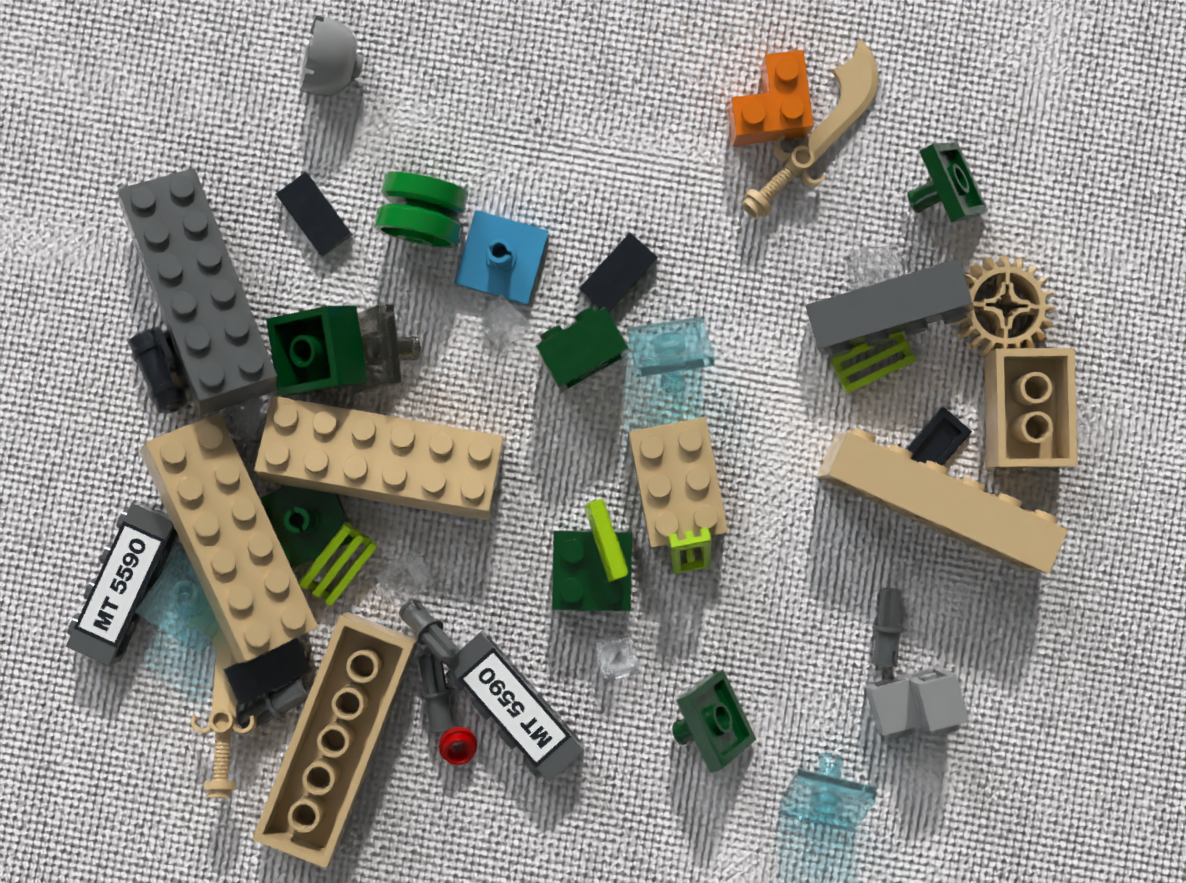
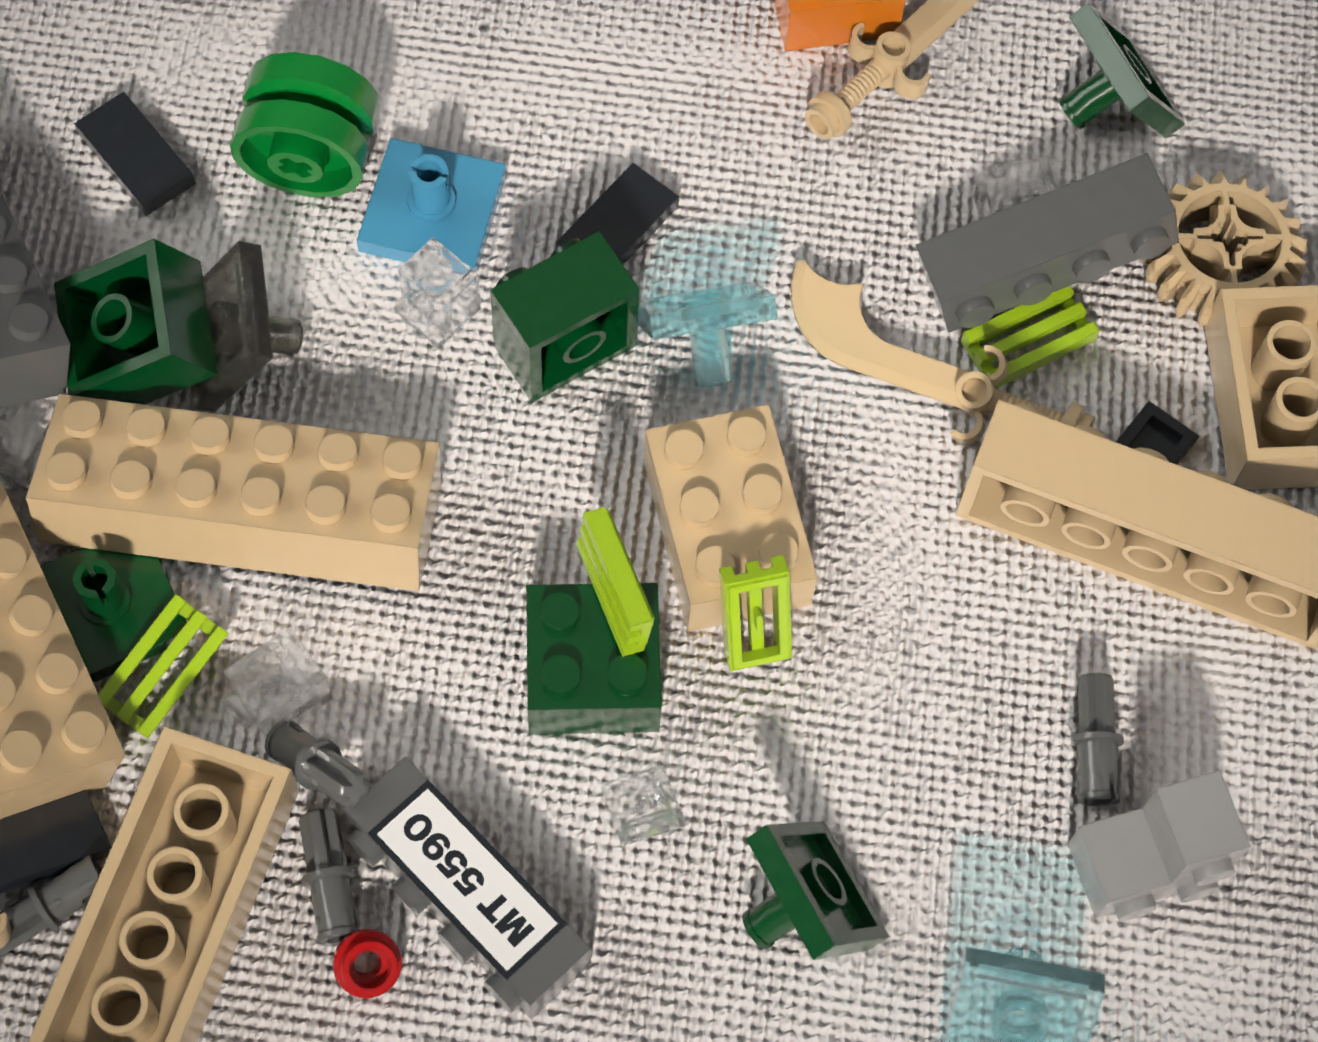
camera: 10 degrees left, 20 degrees down
none -> tan sword [791,260,1095,444]

